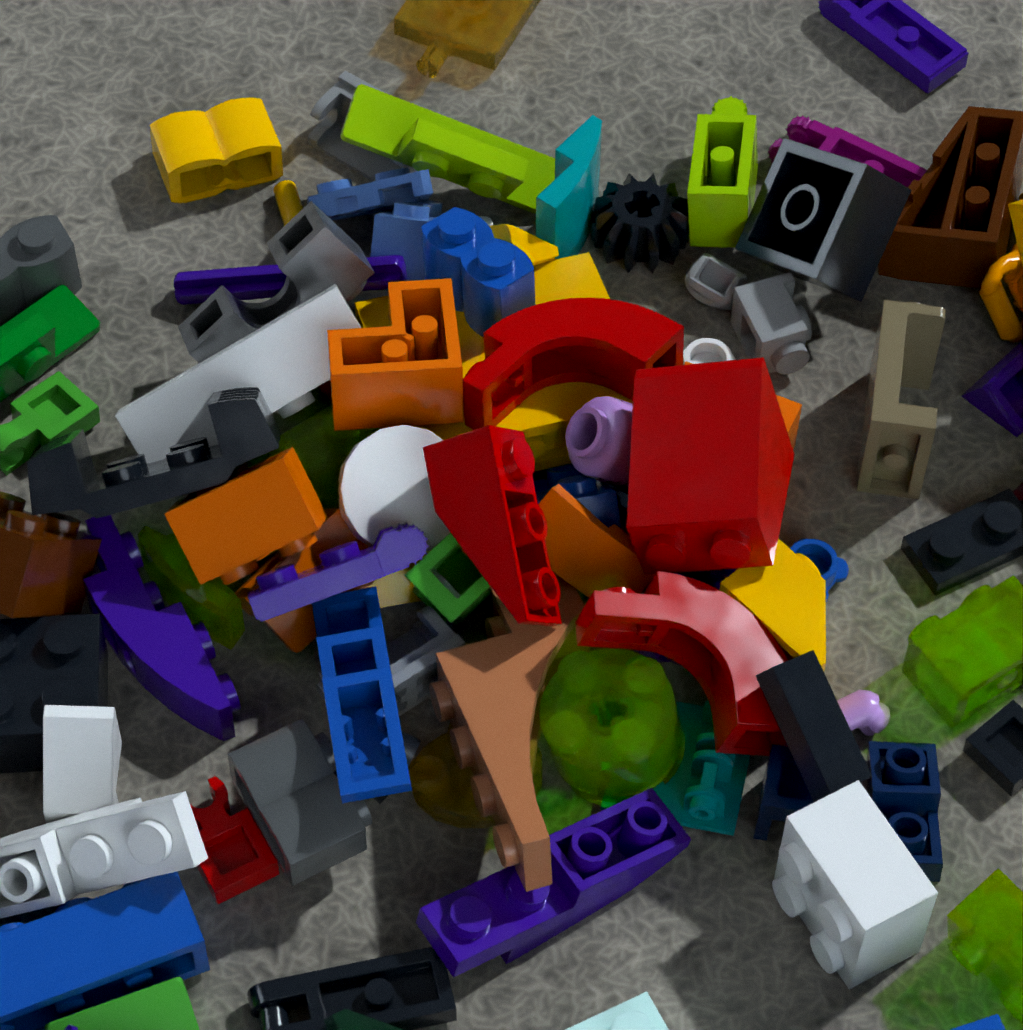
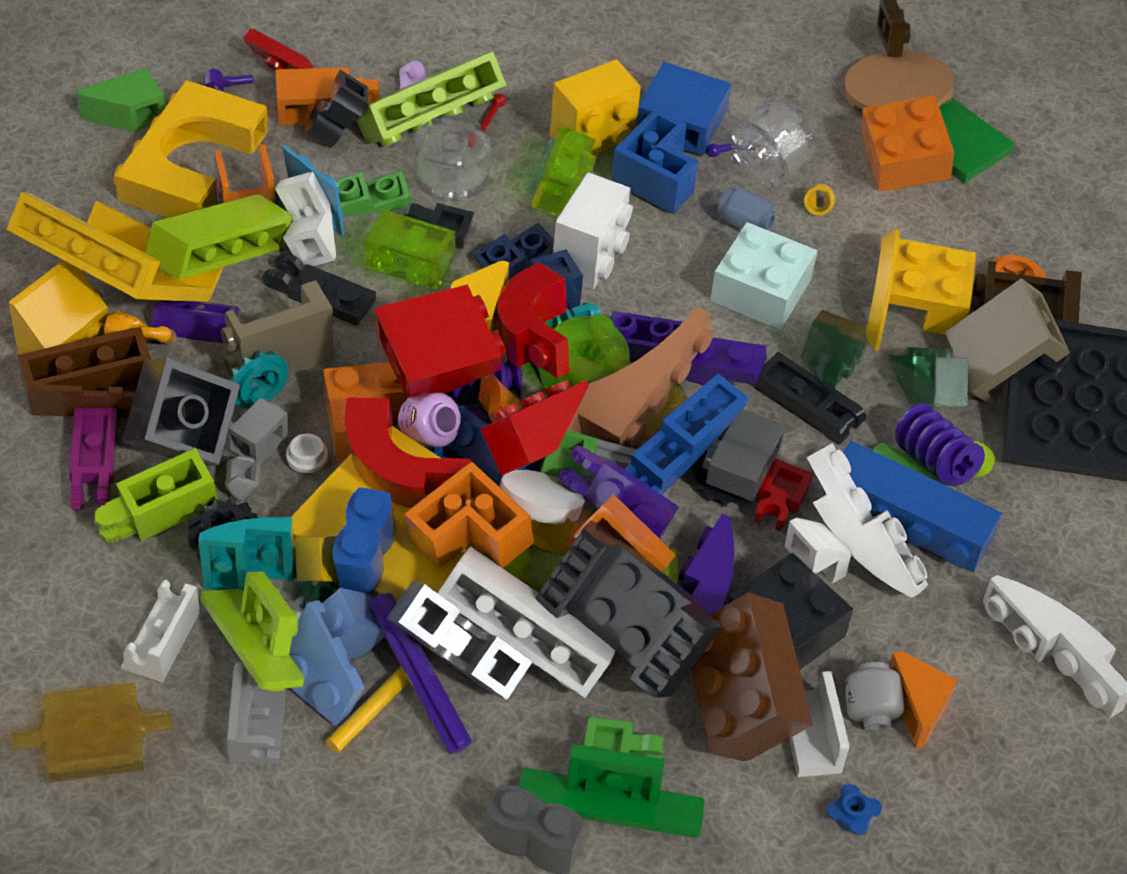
camera: 130 degrees left, 5 degrees down
yellow brick [149,97,283,203] -> none
black tile [756,650,872,802] -> none
none -> white hinge [121,580,200,682]
none -> teal gear [229,350,289,408]

